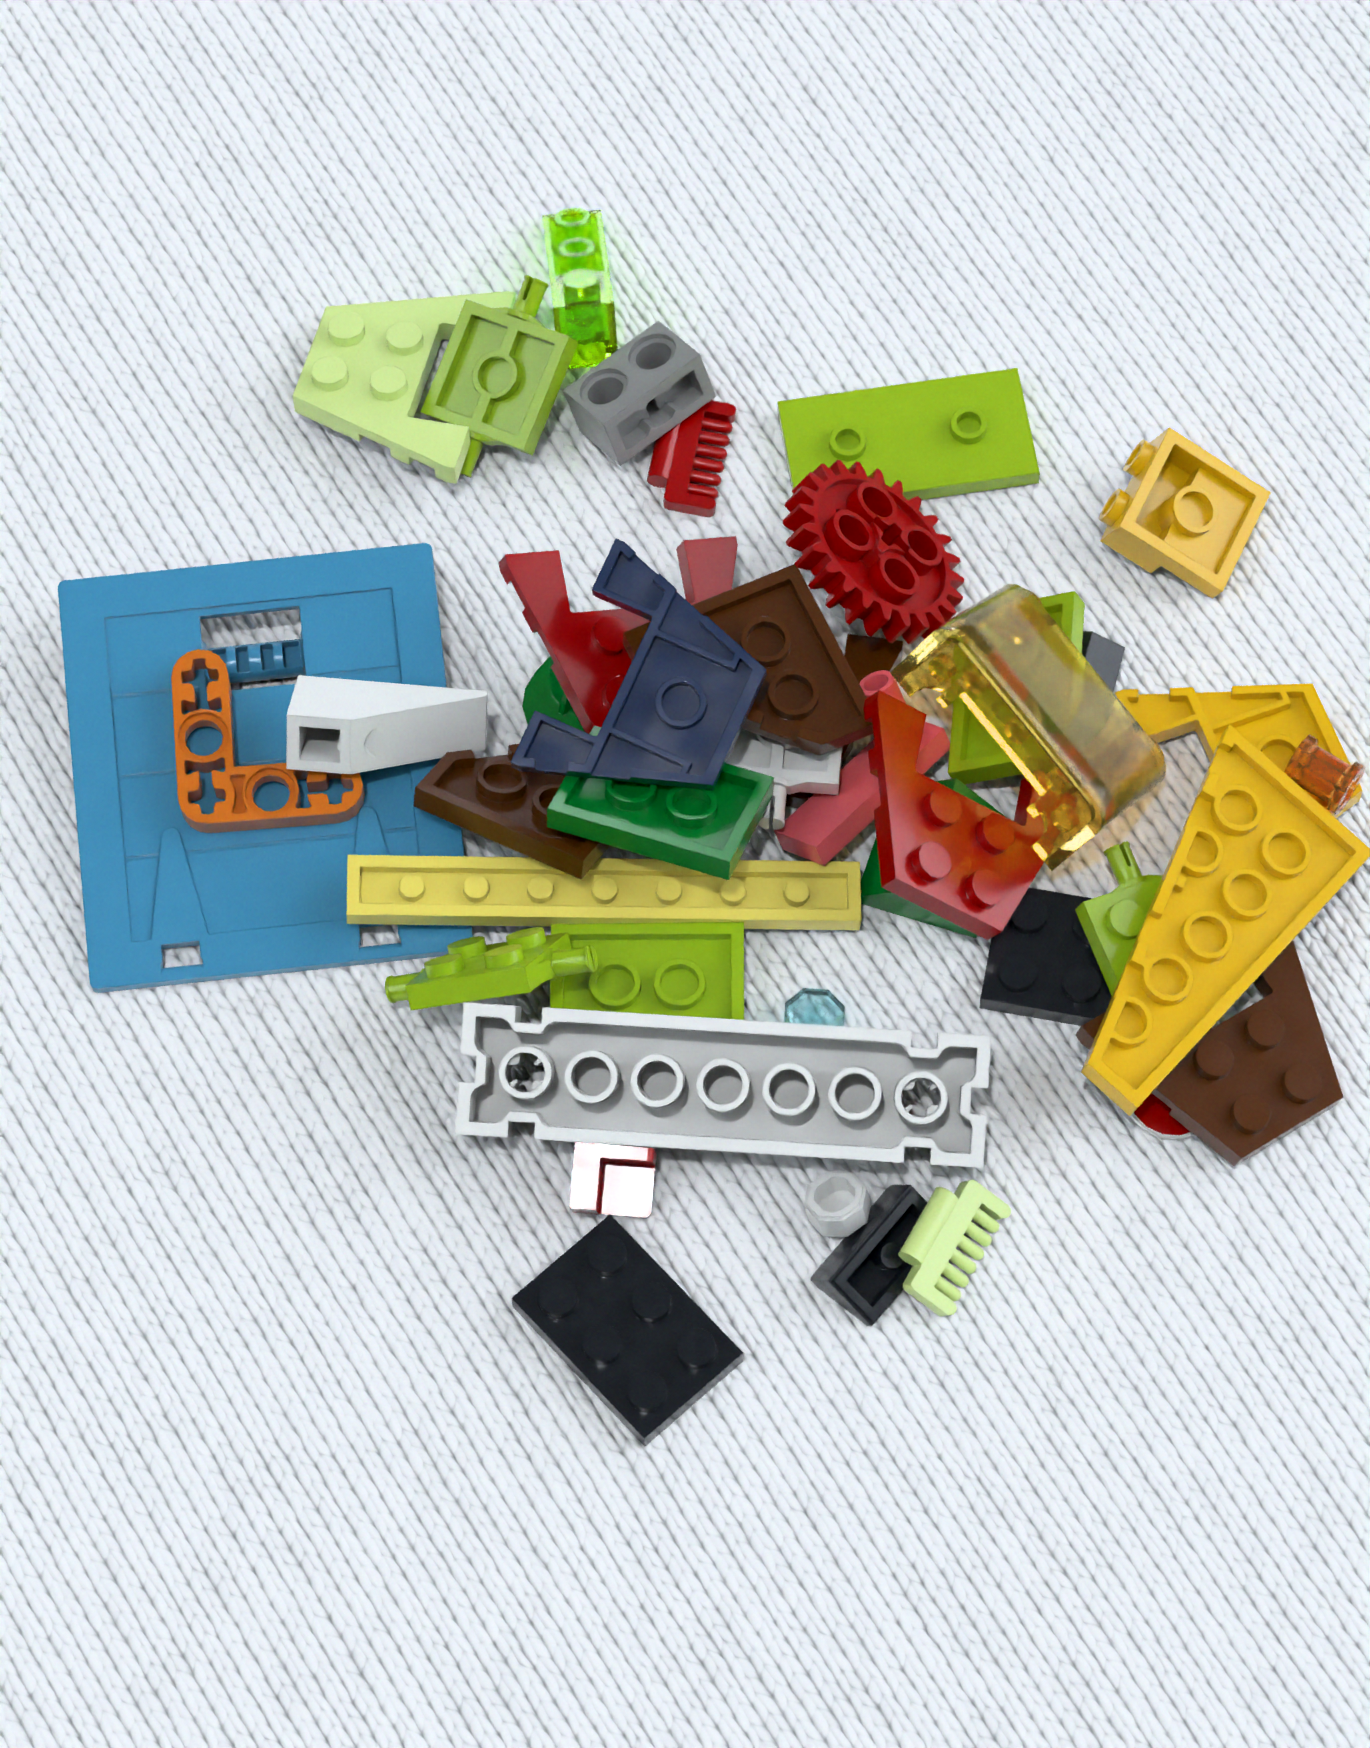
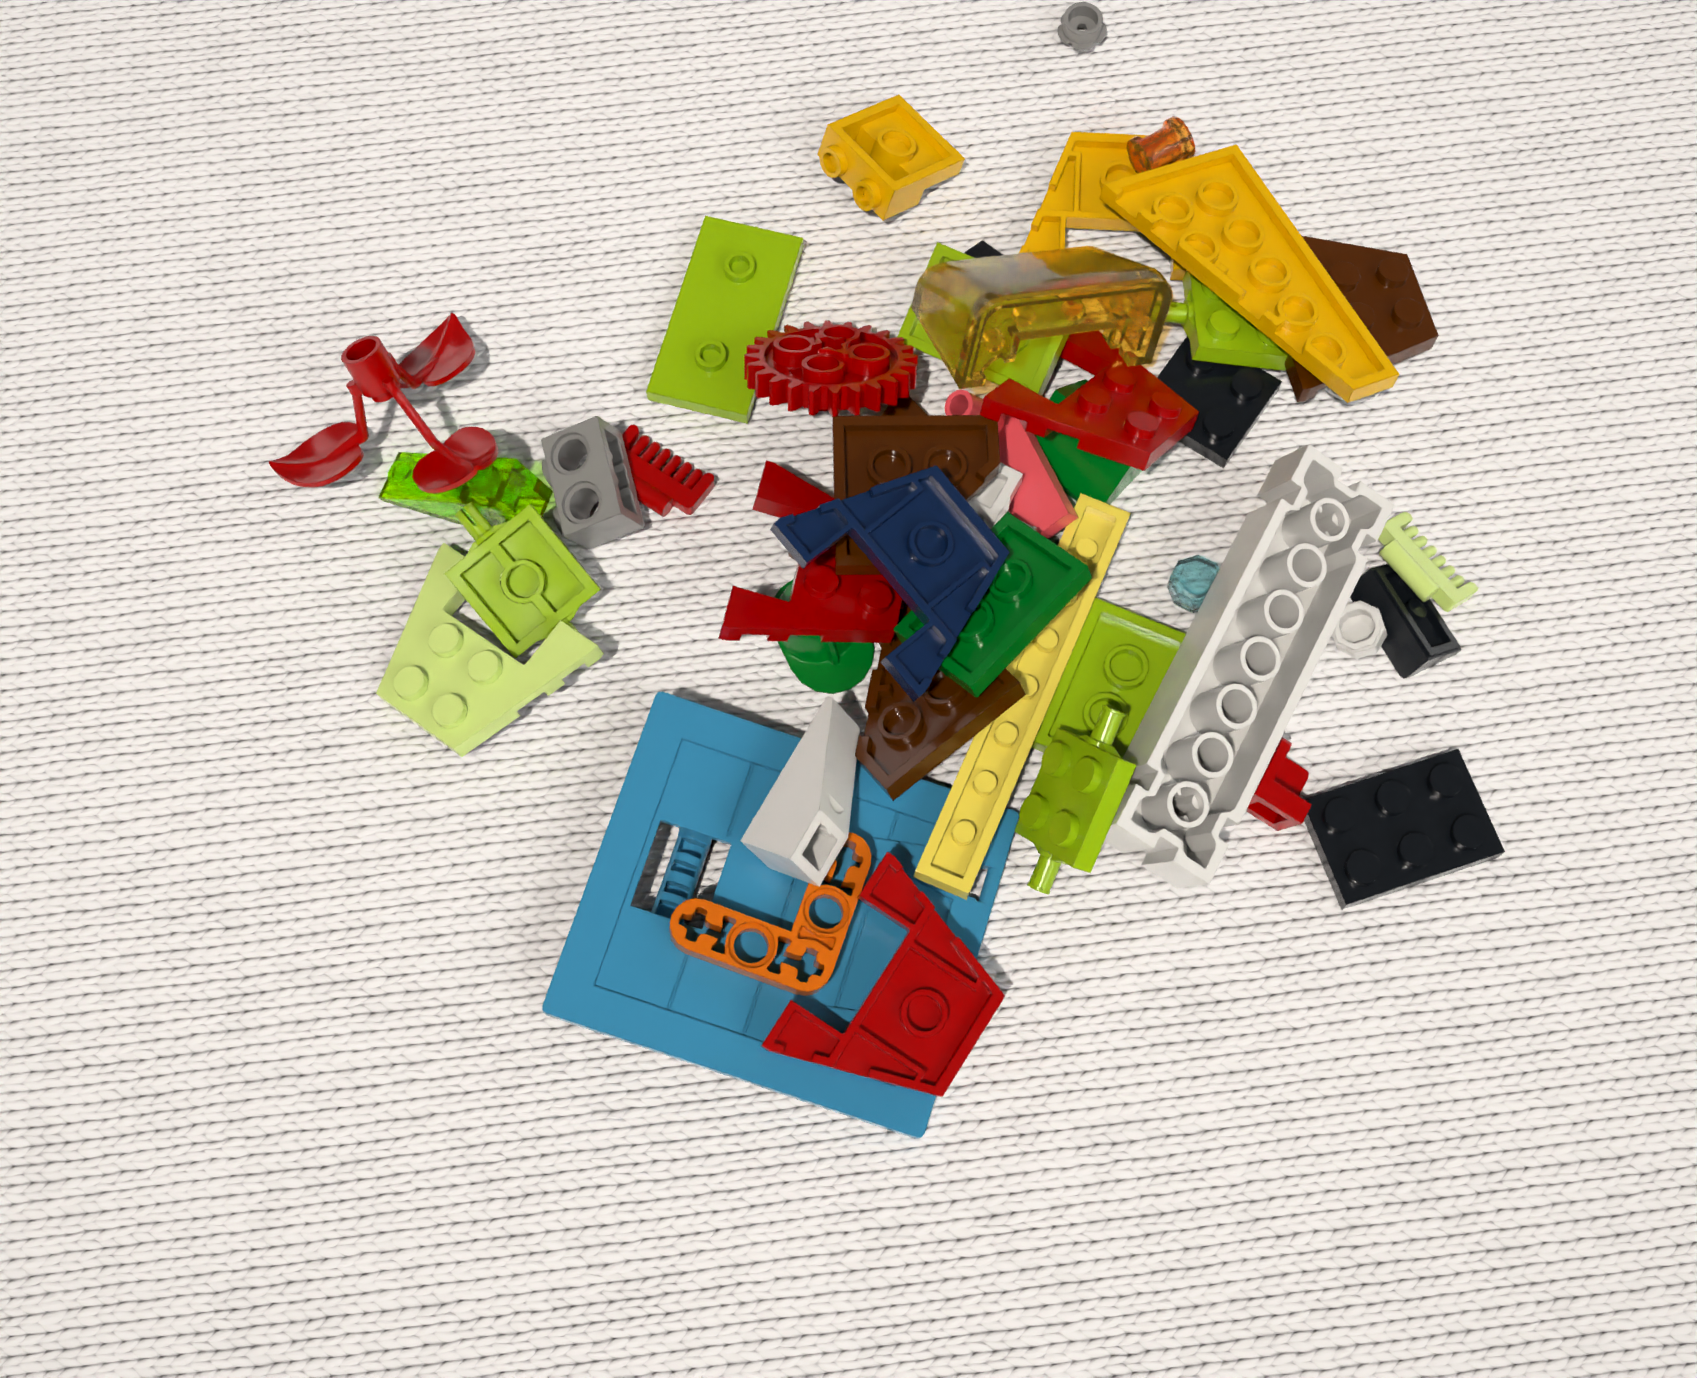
camera: 65 degrees left, 5 degrees up
none -> red plant [269,312,499,494]
none -> red wing [760,852,1005,1097]

